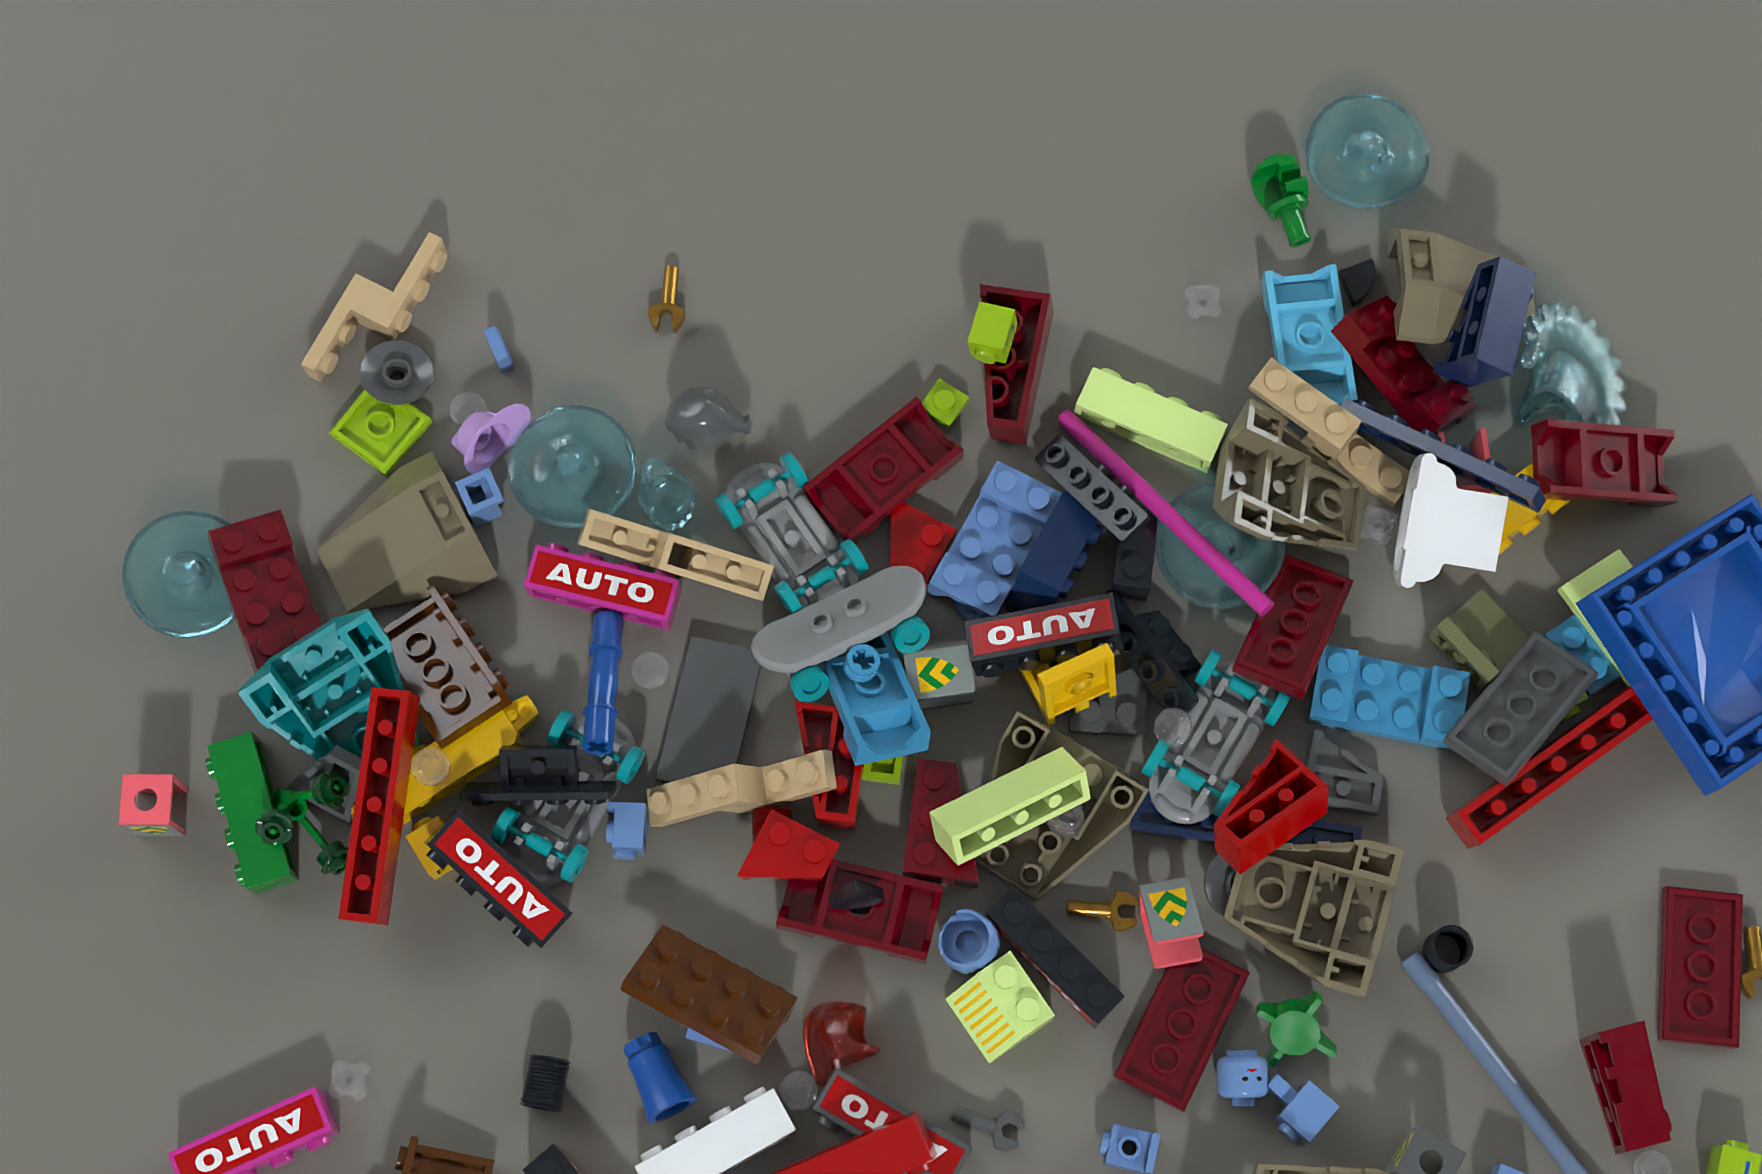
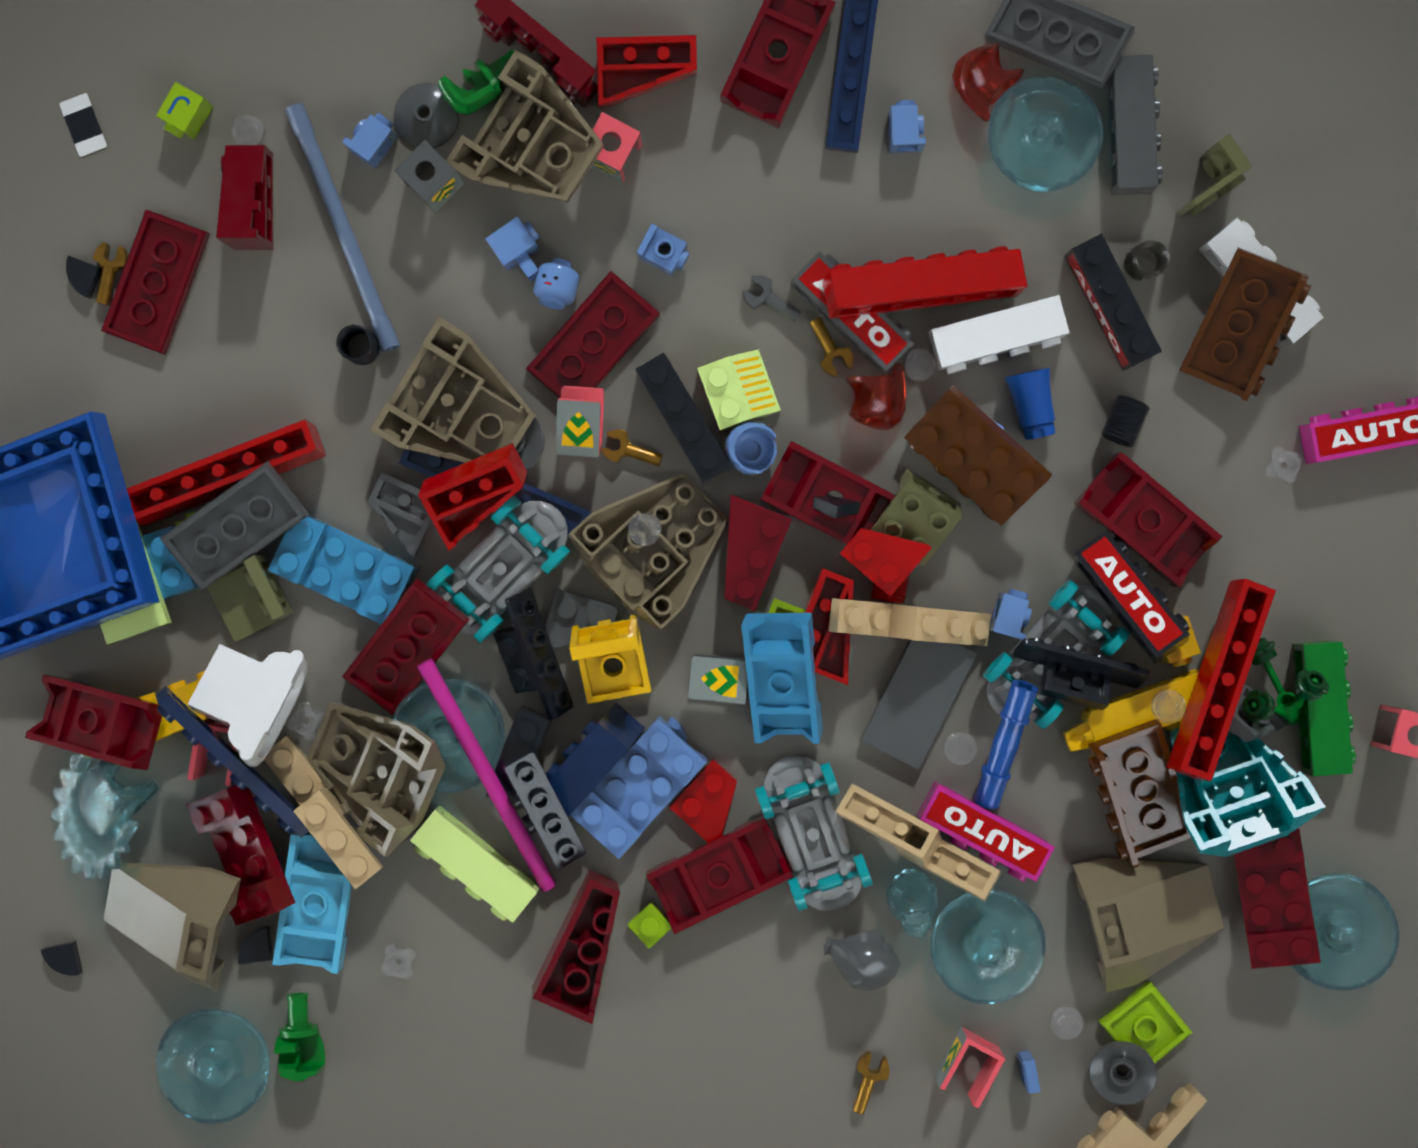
camera: 165 degrees left, 15 degrees up
lavender piece [451,403,531,474] -> none
medium blue brick [455,468,504,527] -> none
light grey piece [751,566,930,702] -> none
dark azure bush [843,644,880,683] -> none
yellowish green brick [929,747,1091,865] -> none
brick [965,593,1124,678] -> none
lime brick [967,301,1018,364] -> none
clear plate [1154,708,1192,746] -> none
green piece [1256,991,1337,1068] -> none
dark blue wedge [1433,256,1536,388] -> none
none -> black tile [40,941,83,976]
none -> pearl gold bar [810,317,853,378]
none -> olive bracket [871,469,962,566]
none -> coral piece [935,1027,1006,1109]
none -> dark red piece [1074,452,1223,587]

